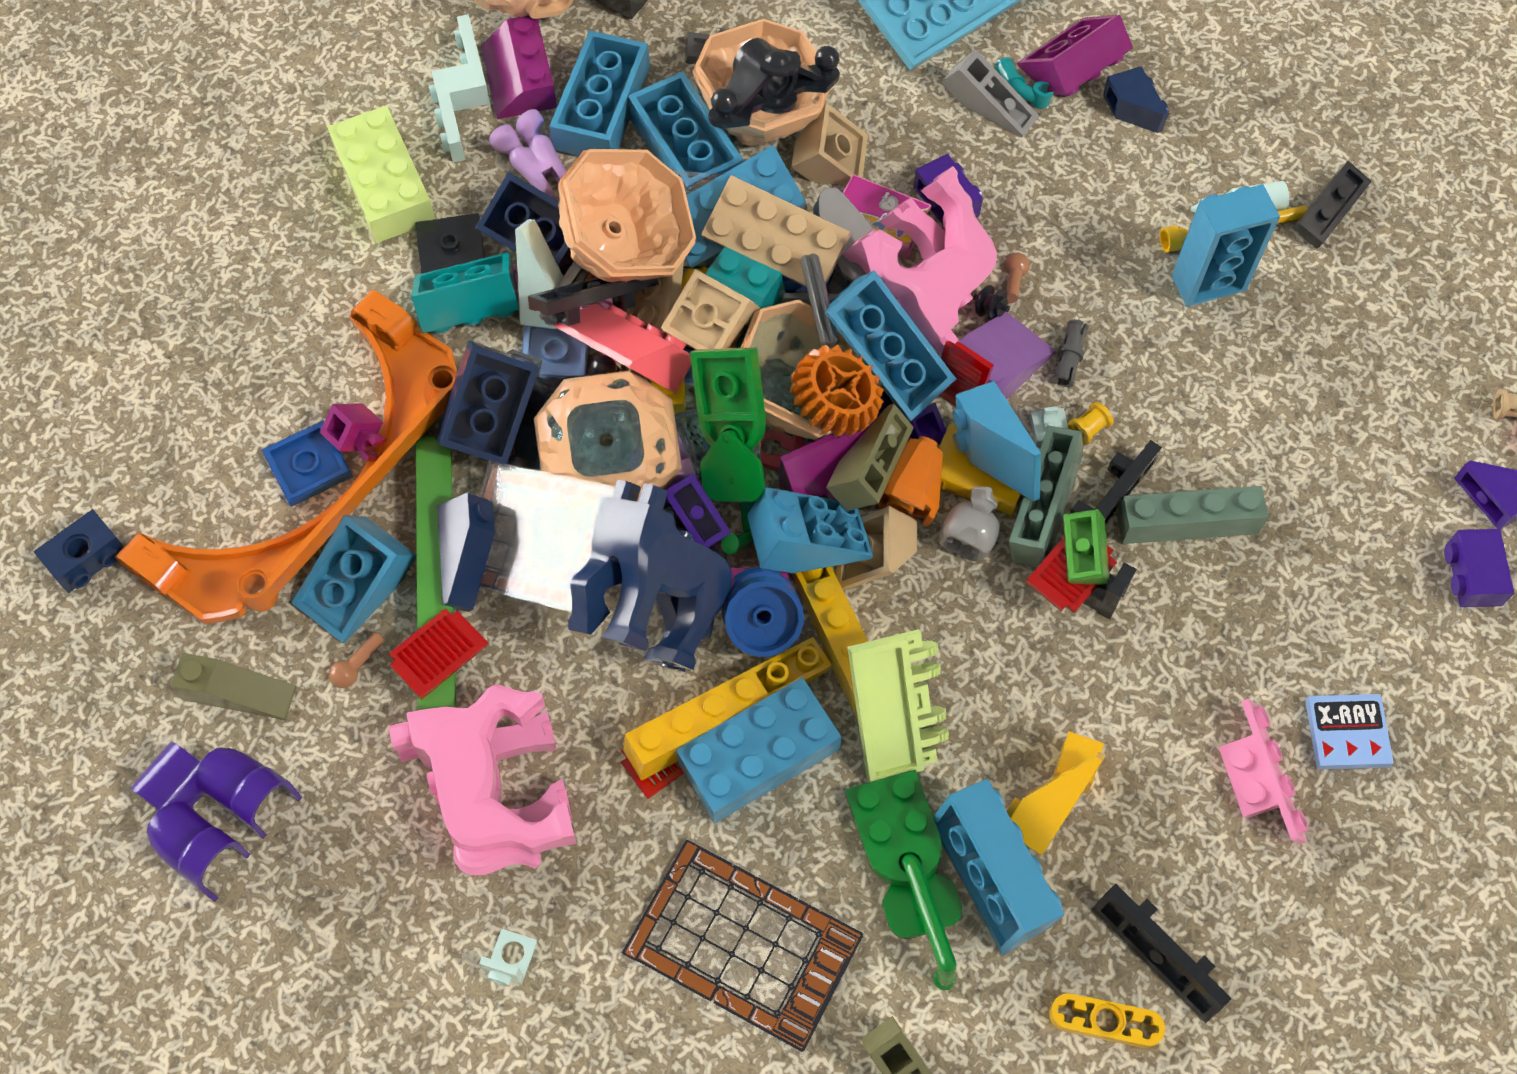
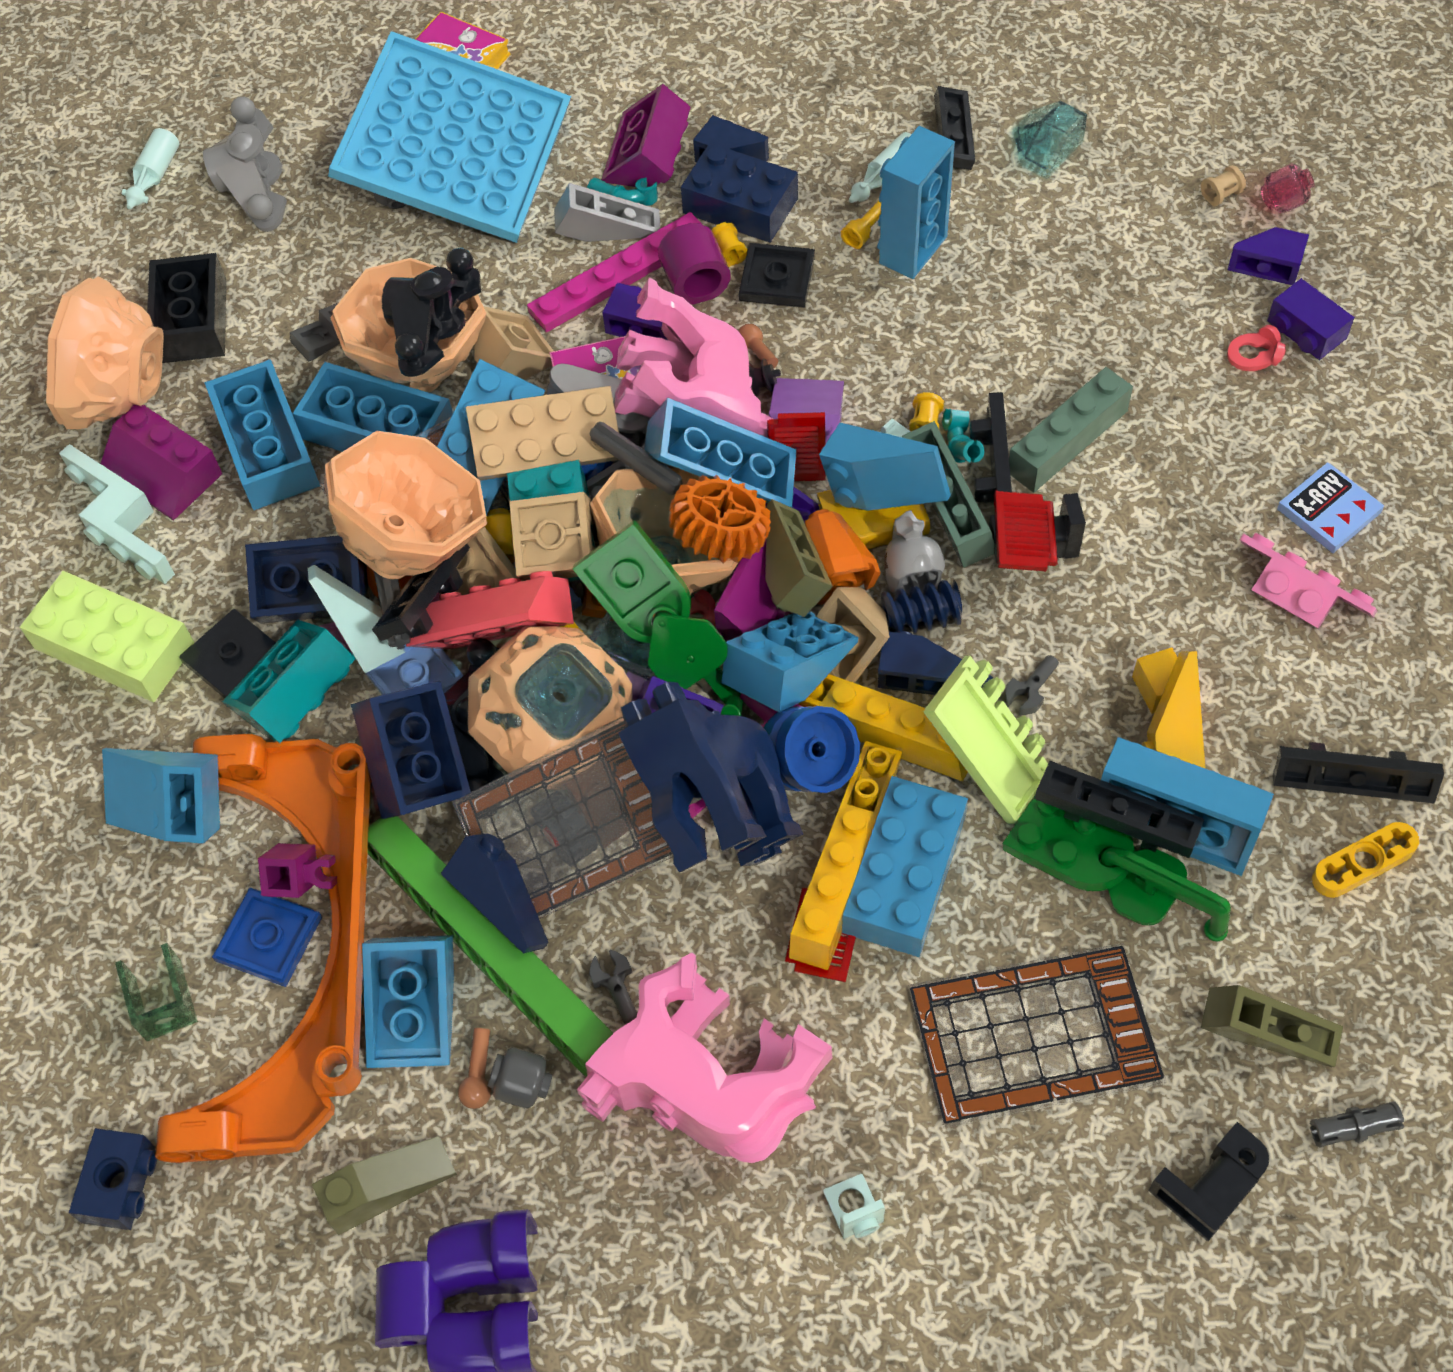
camera: 35 degrees left, 5 degrees down
red window [389,608,489,700] -> none
lavender piece [489,109,567,198] -> none
dark grey pin [1052,319,1089,387] -> none
bright green slope [1063,509,1110,584] -> none
none -> dark azure slope [102,748,220,843]
none -> clear green piece [115,943,198,1041]
none -> dark grey head [487,1047,553,1109]
none -> dark pink plate [527,212,703,333]
none -> dark grey bar [589,950,637,1024]
none -> magenta piece [658,223,731,305]
none -> dark blue brick [681,143,798,243]
none -> yellow bush [712,222,748,267]
none -> black plate [739,243,815,308]
none -> dark blue slope [878,631,994,695]
none -> dark blue piece [881,580,962,634]
none -> teal piece [942,409,985,463]
none -> dark grey bar [1005,655,1059,716]
none -> clear light blue slope [1012,100,1088,179]
none -> black hinge [1034,761,1204,858]
none -> coral piece [1227,325,1286,371]

